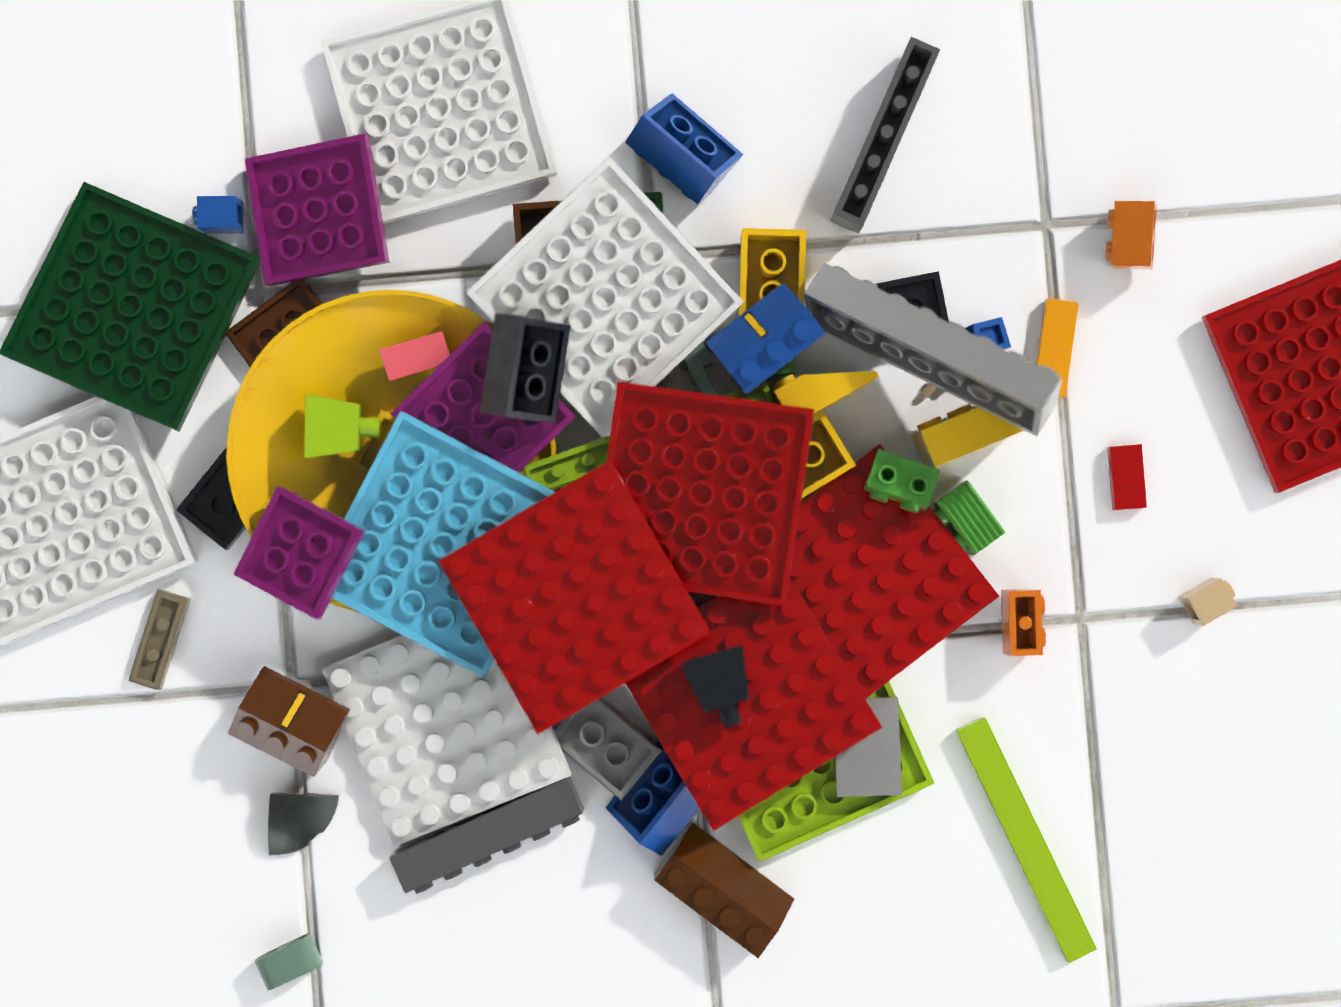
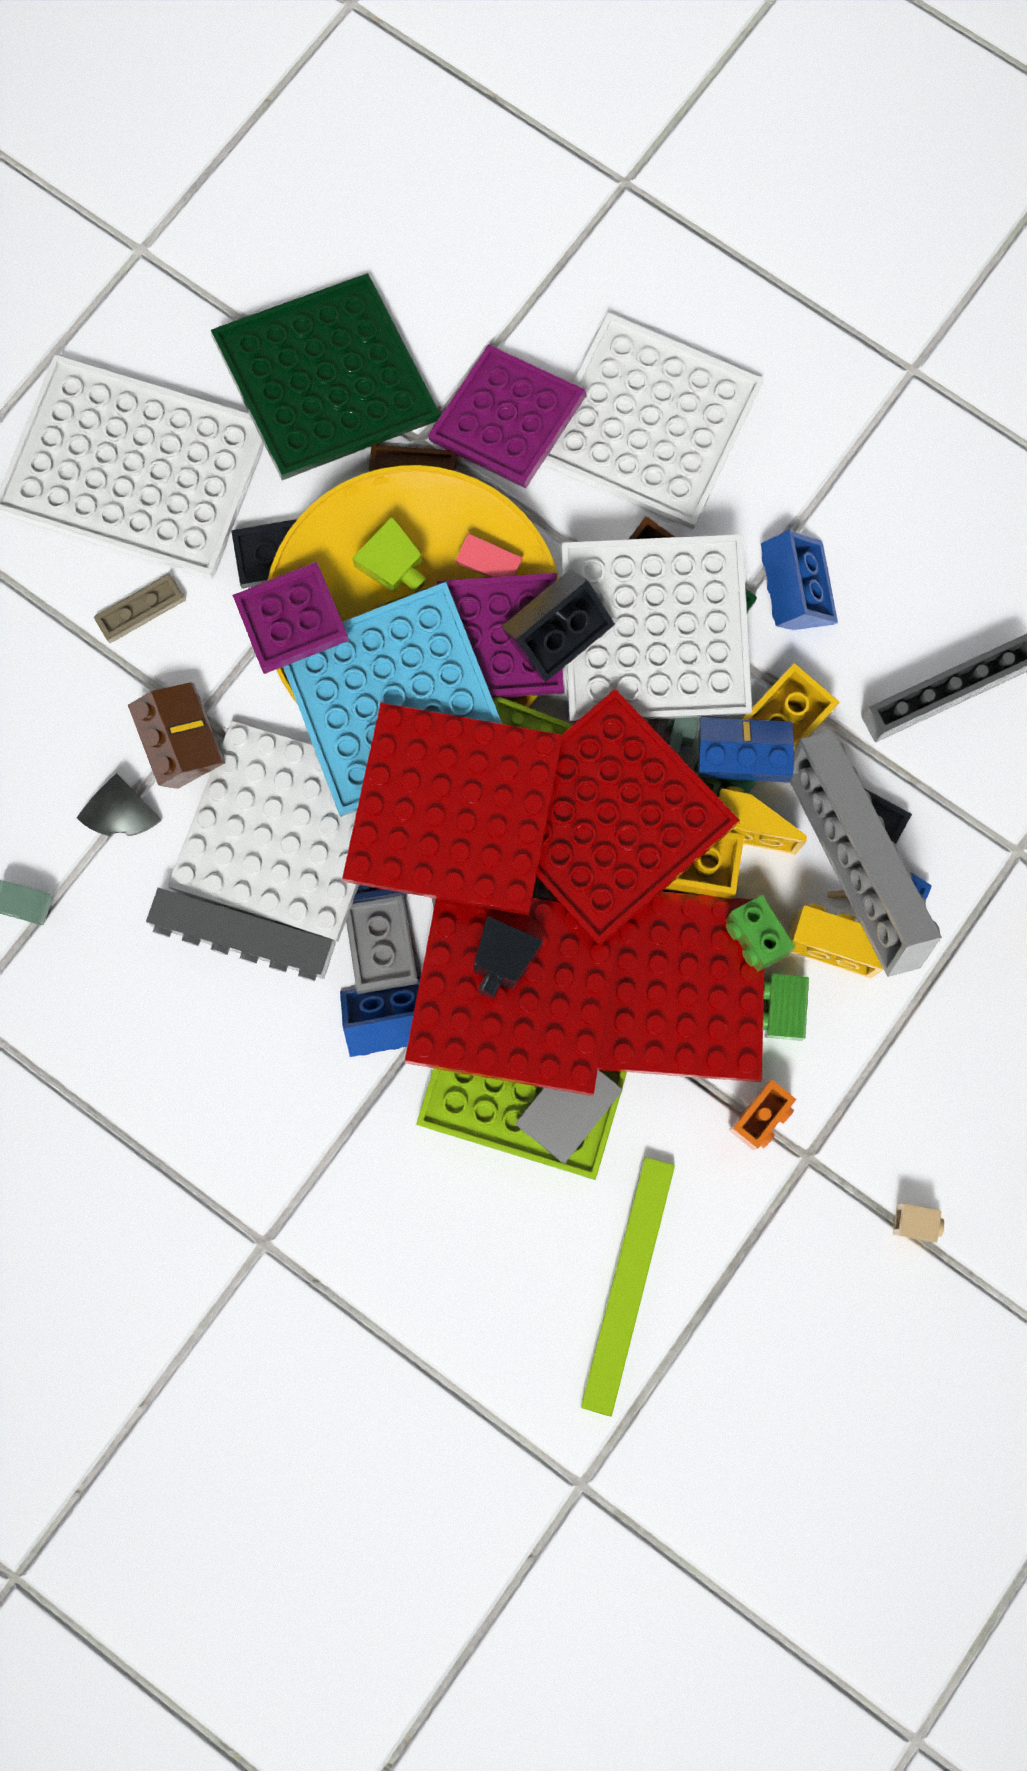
camera: 40 degrees right, 10 degrees down
blue brick [192,196,244,234] -> none
reddish brown slope [654,821,795,958] -> none
light orange tile [1036,298,1079,398] -> none
red tile [1107,444,1147,510] -> none

